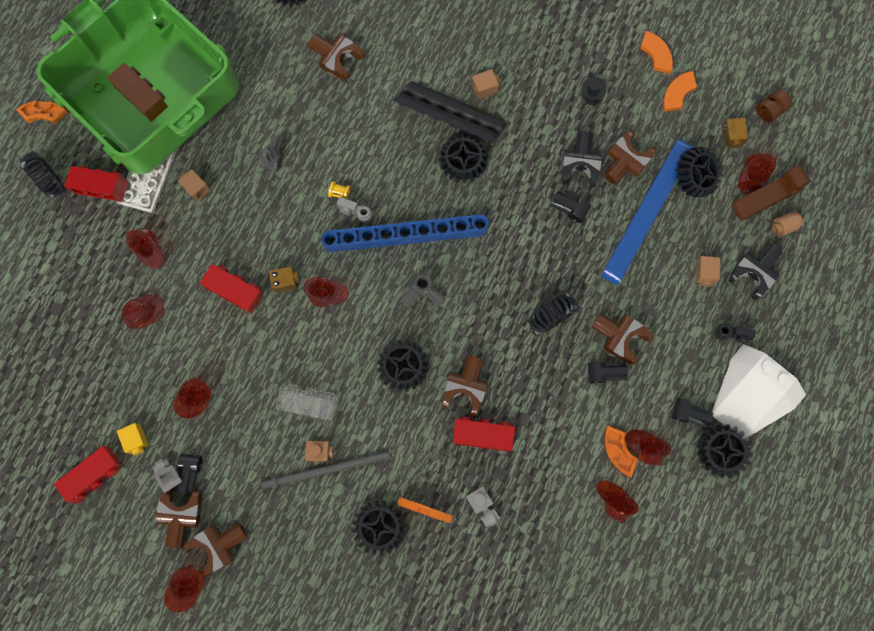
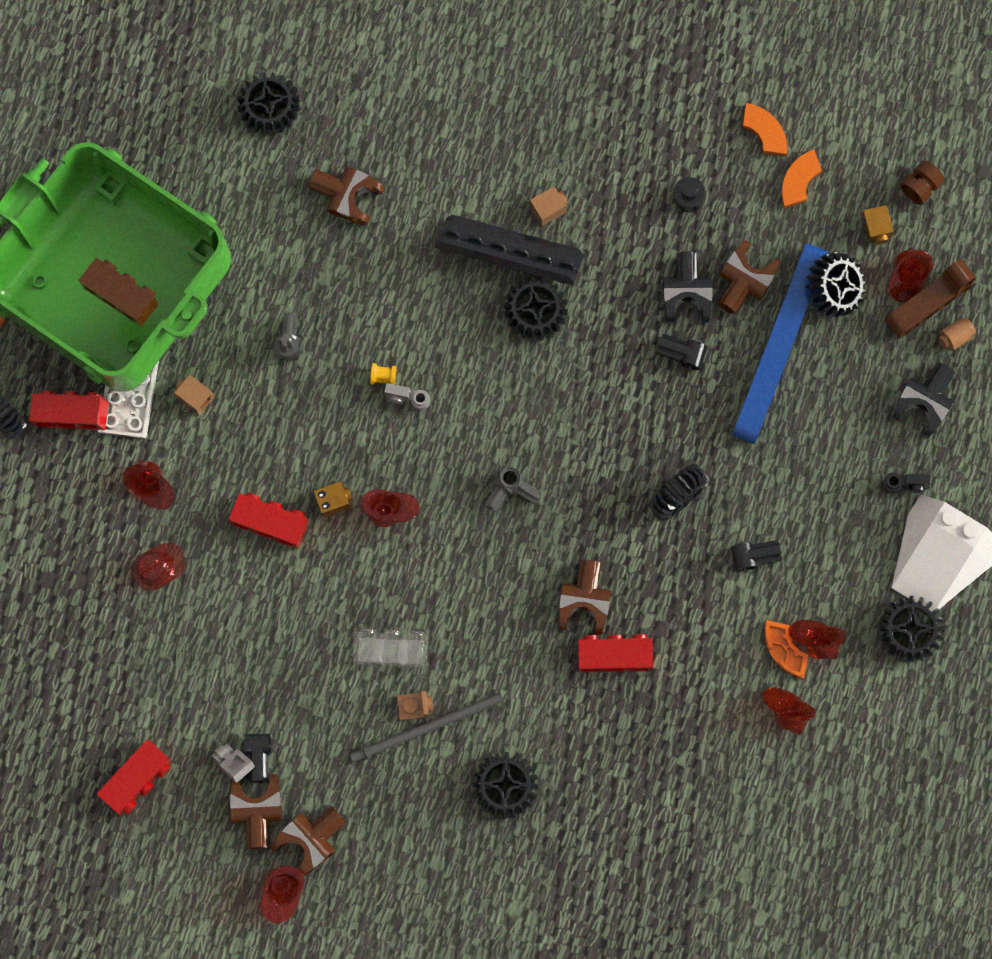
camera: 10 degrees left, 0 degrees up
yellow brick [117,423,149,456] -> none
clear red piece [173,376,211,419] -> none
blue beam [321,215,489,252] -> none
black gear [377,340,429,392] -> none
orange tile [397,497,453,523] -> none
light grey plate [466,487,500,527] -> none
reddish brown connector [592,313,654,365] -> none
black piece [671,398,714,429] -> none
medium nougat brick [696,256,720,287] -> none

